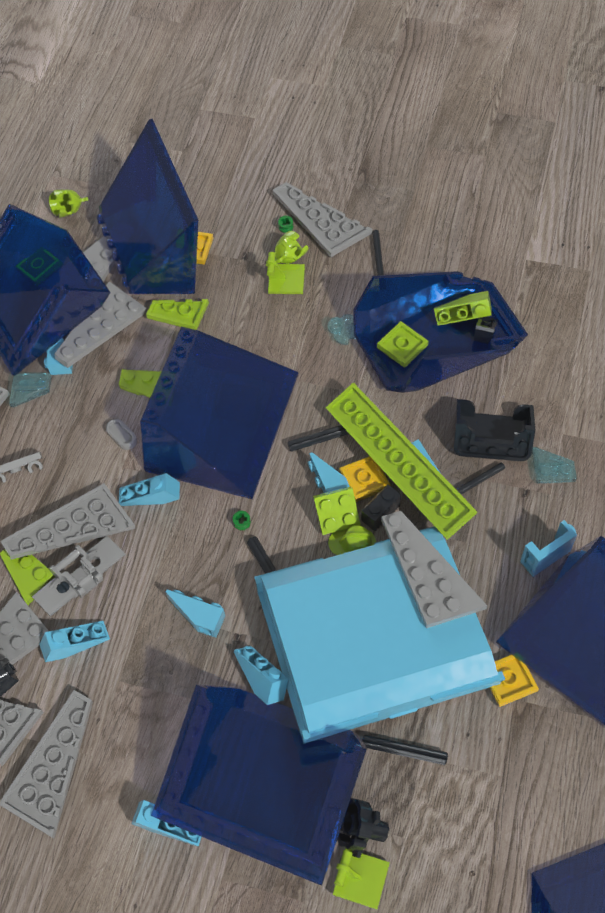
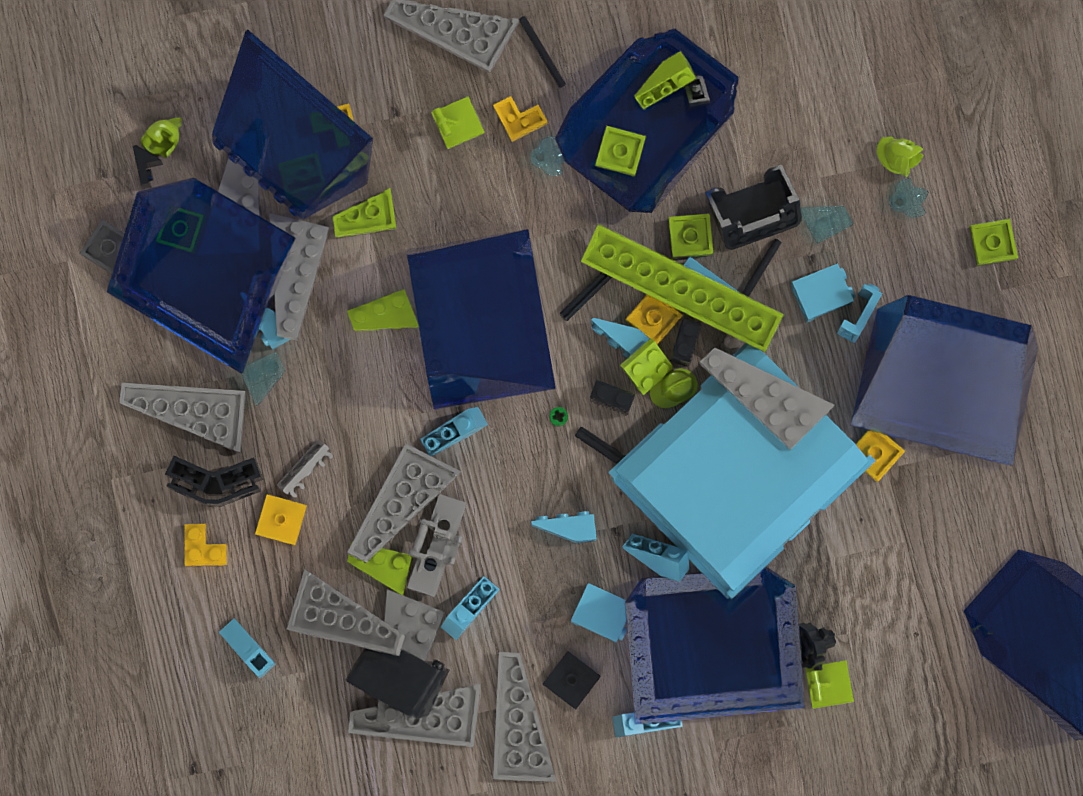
camera: 30 degrees left, 20 degrees up
light grey tile [106,419,137,450] -> none
lime helmet [275,231,309,264] -> none
green bush [278,216,294,233] -> none
black axle [362,734,448,765] -> none
none -> black slope [133,145,163,189]
none -> yellow plate [493,96,548,142]
none -> black plate [542,651,601,710]
none -> medium azure panel [571,583,636,643]
none -> black brick [590,380,635,416]
none -> lime plate [668,213,714,259]
none -> medium azure panel [790,263,855,323]

